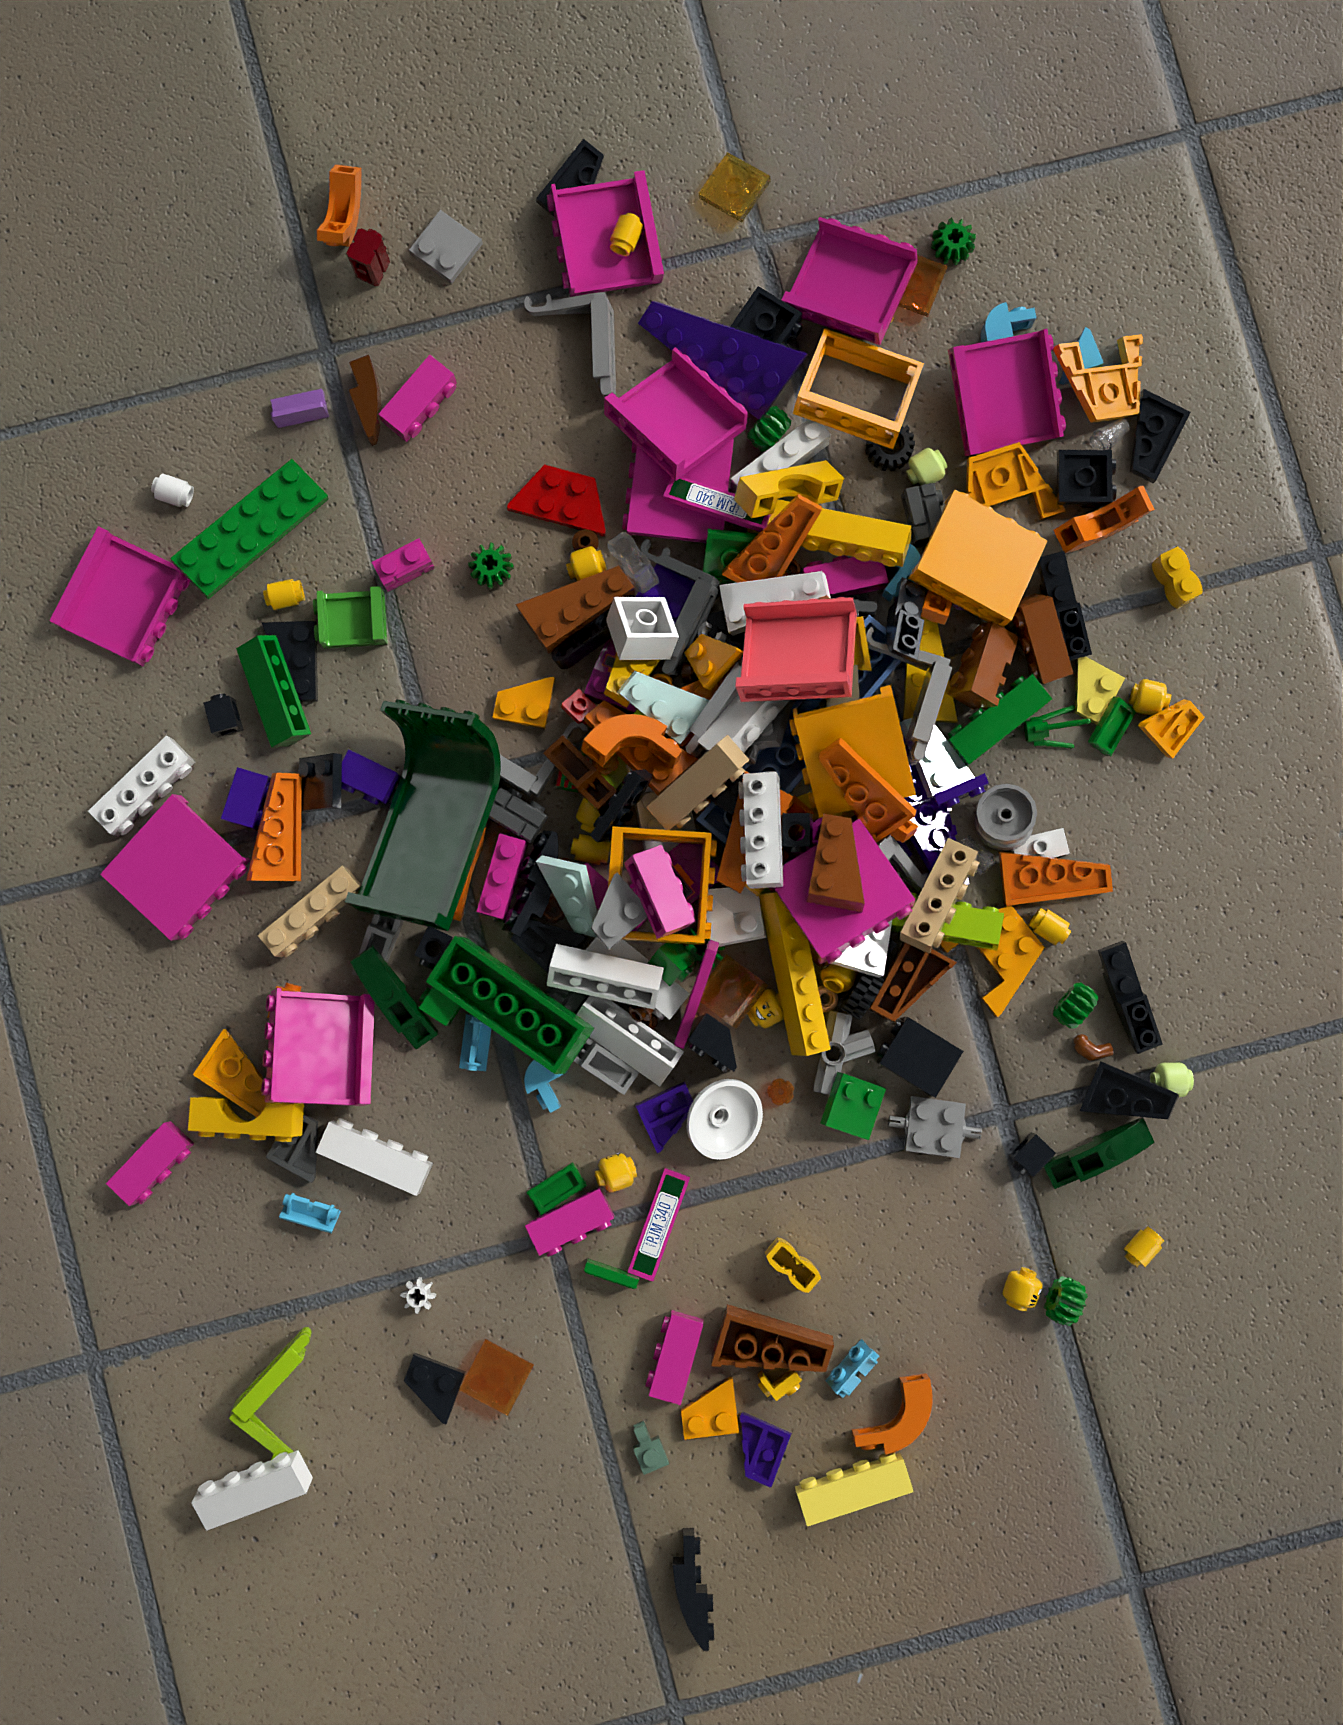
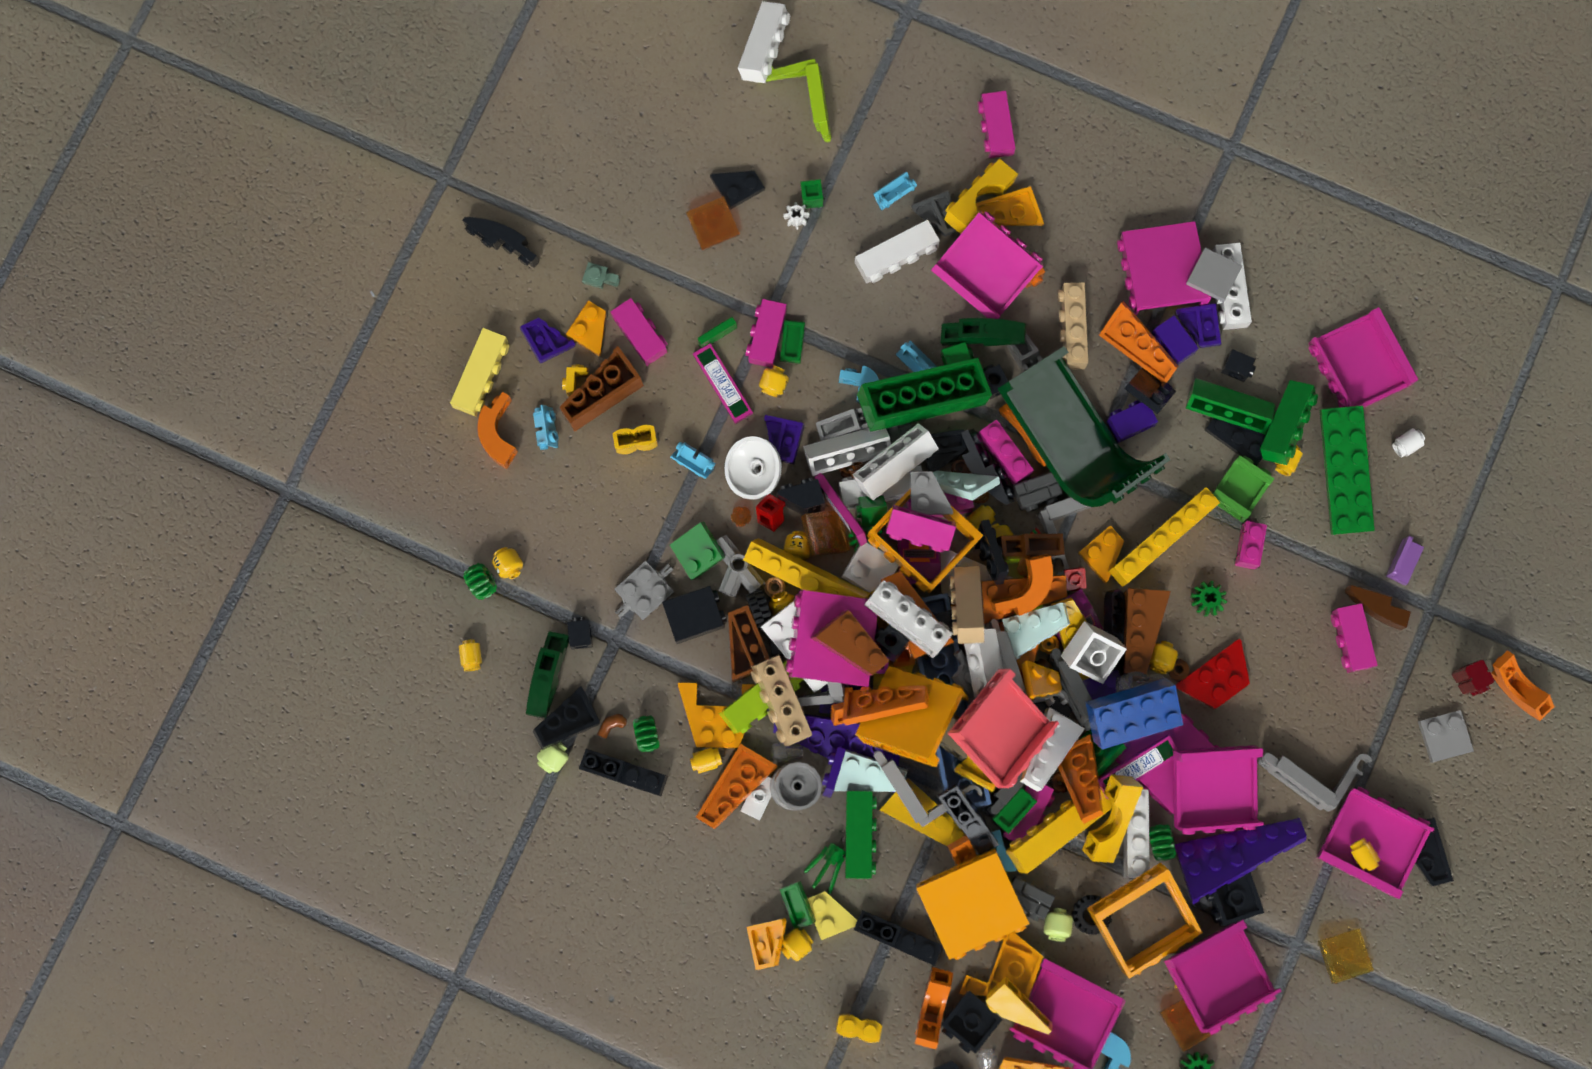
camera: 130 degrees right, 5 degrees down
dark orange wedge [947,621,1019,709] -> none
dark orange wedge [1012,593,1073,684] -> none
none -> medium azure hinge [670,442,716,479]
none -> red brick [756,494,785,532]
none -> green panel [800,179,823,209]
none -> yellow slope [986,977,1052,1034]
none -> green tile [992,787,1037,834]
none -> blue brick [1085,678,1183,749]
none -> yellow brick [1108,487,1220,587]
none -> dark purple wing [1176,303,1221,348]
none -> light grey tile [1186,248,1242,302]
none -> green brick [1260,380,1318,465]

